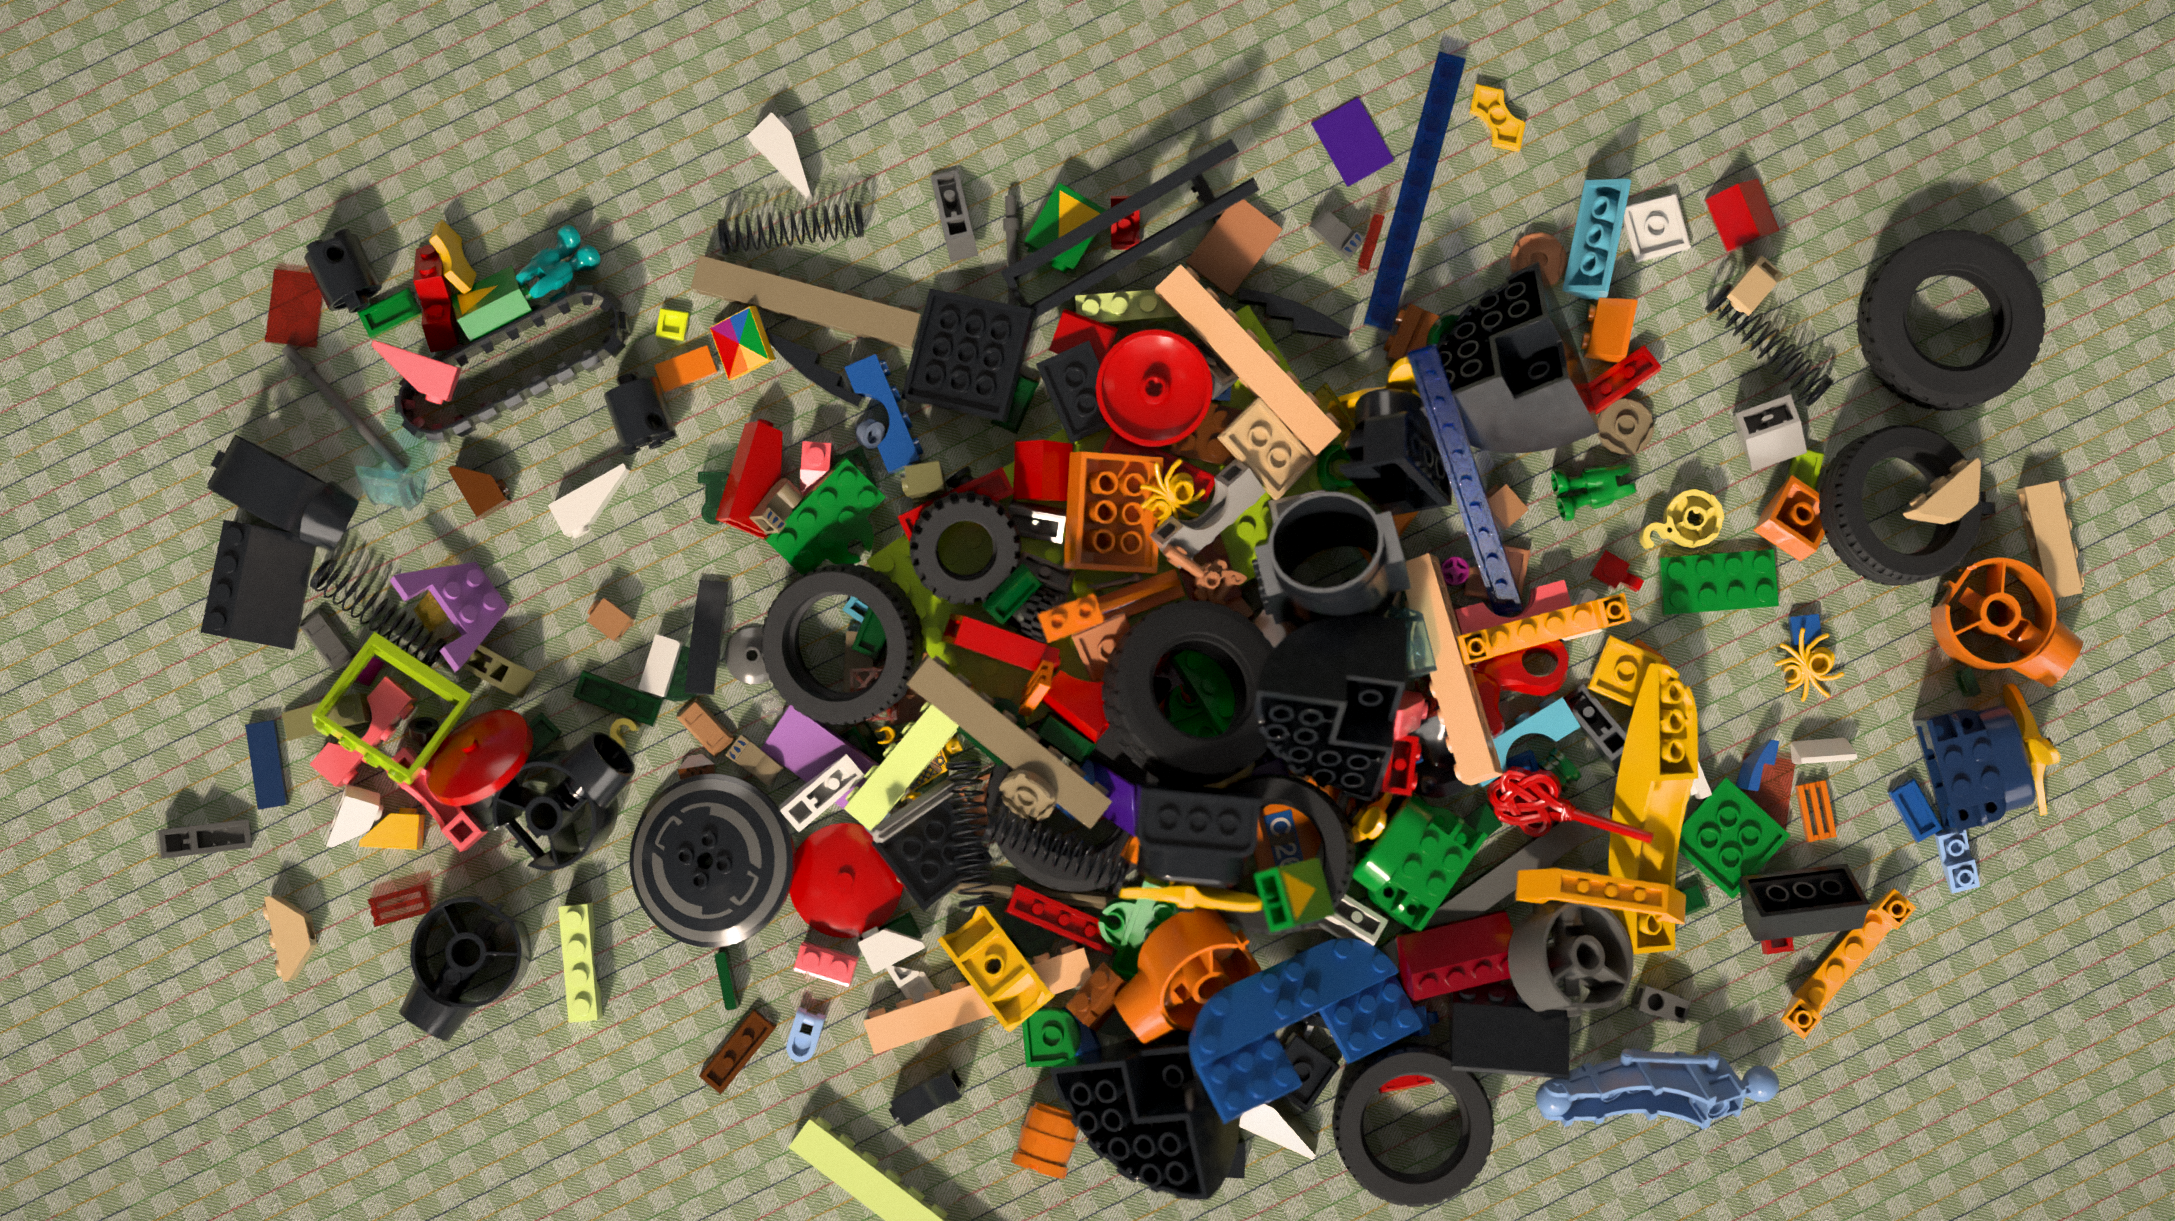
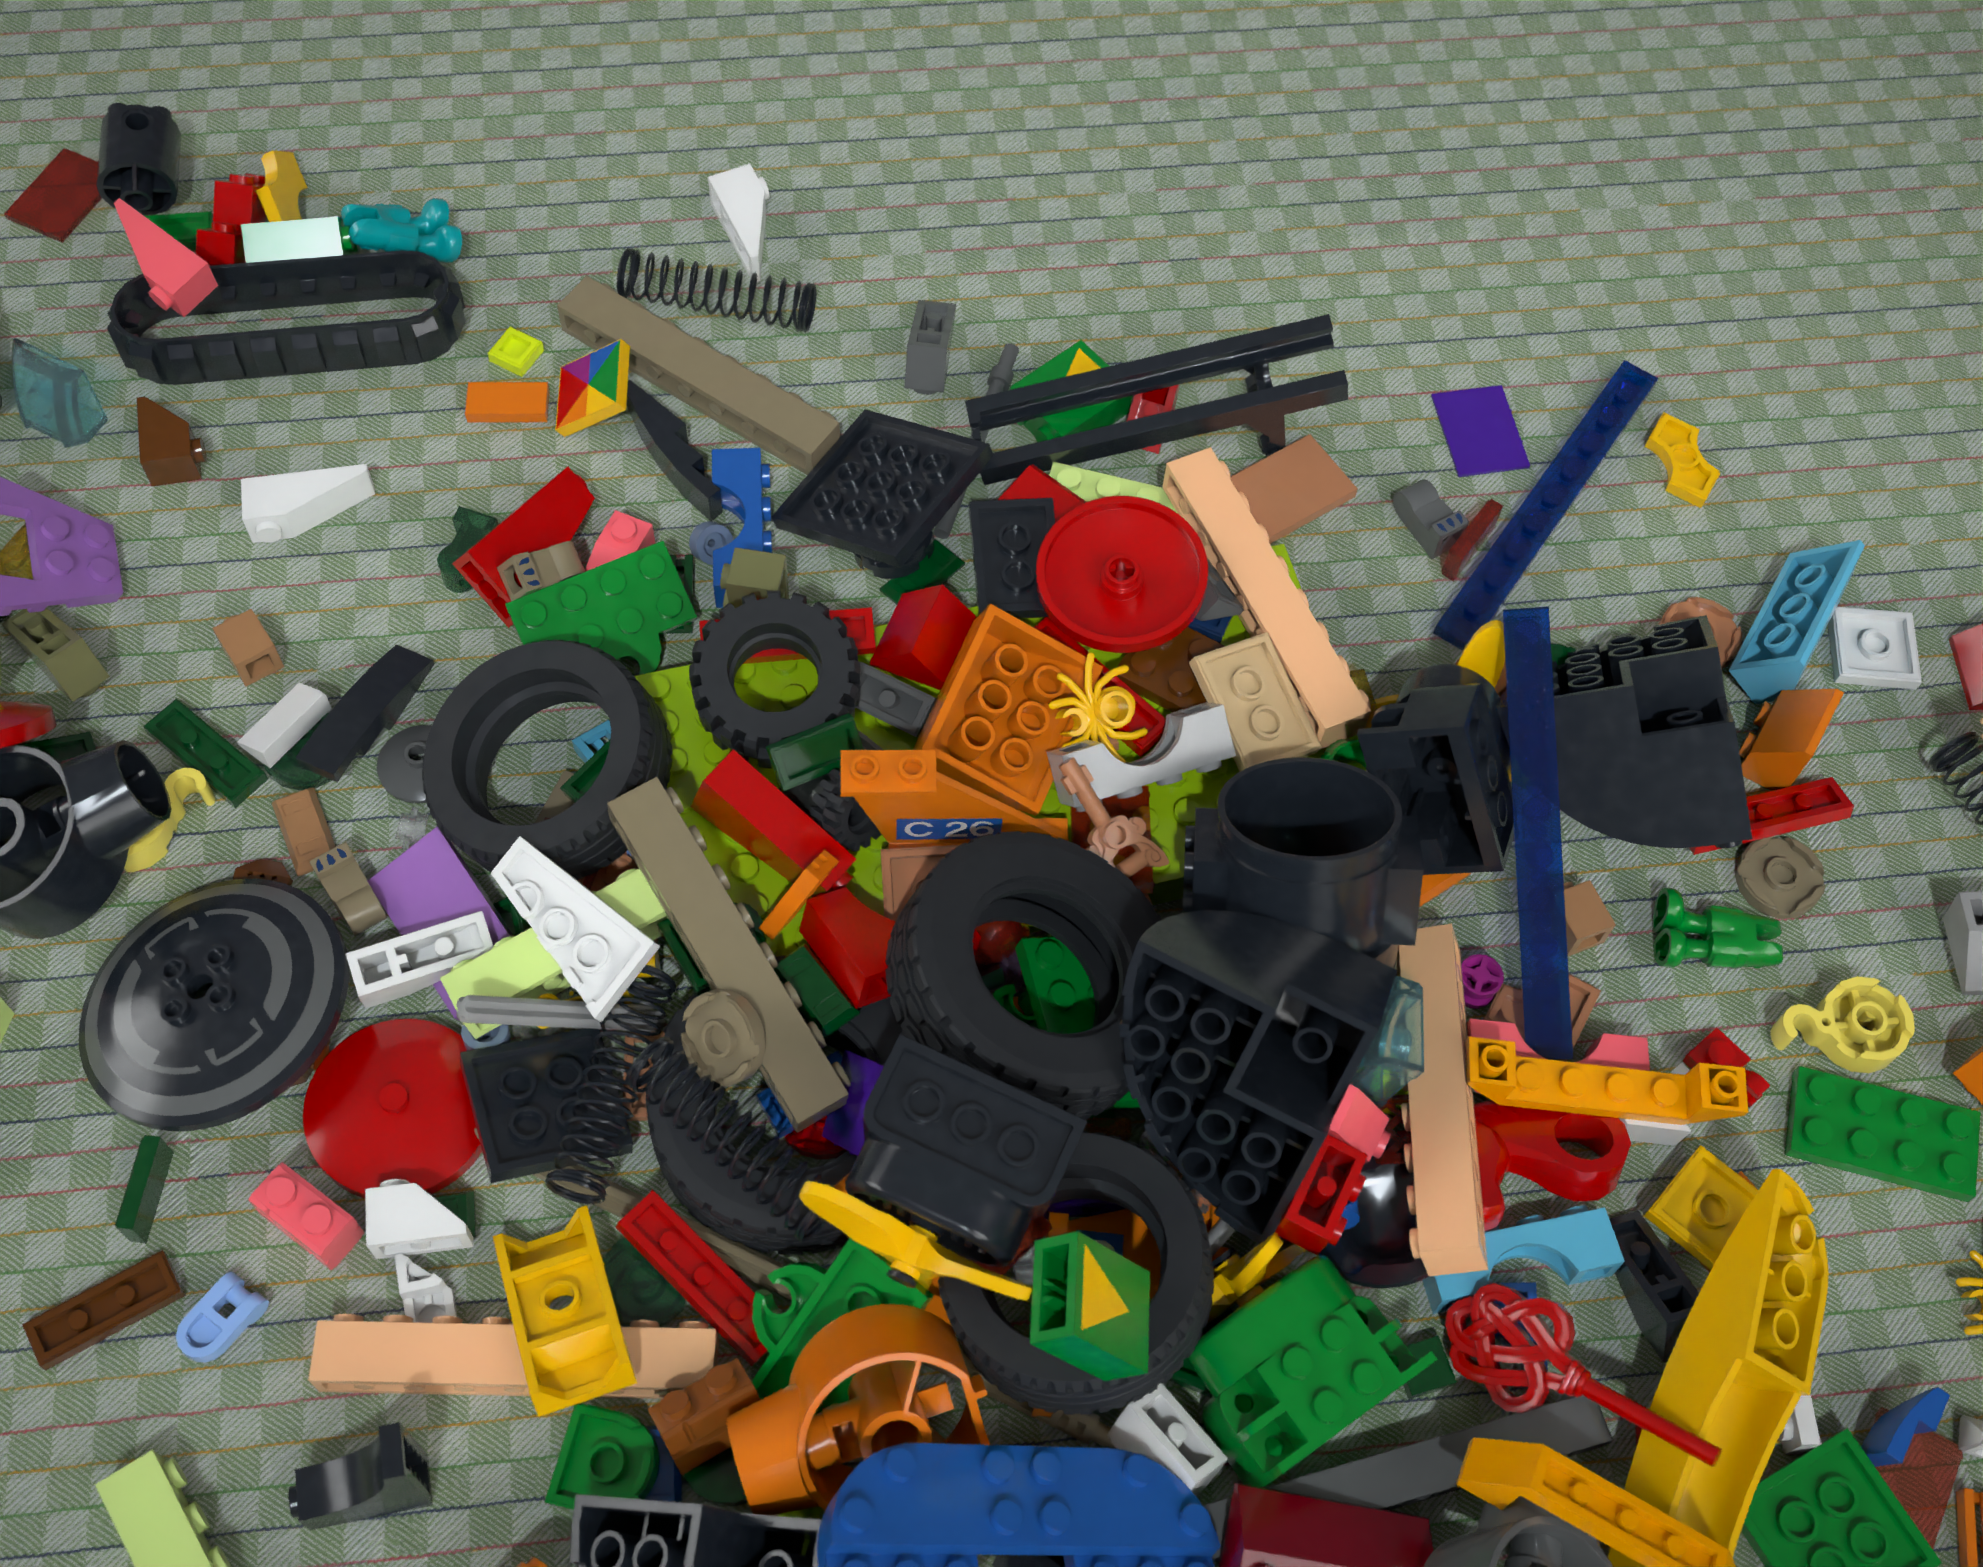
camera: 15 degrees right, 25 degrees down
dark grey bar [282,344,408,475] -> none
black cylinder [603,372,677,456] -> none
black slope [1237,288,1350,340] -> none
dark green wheel [1537,747,1582,792] -> none
none -> white wing [491,836,660,1022]

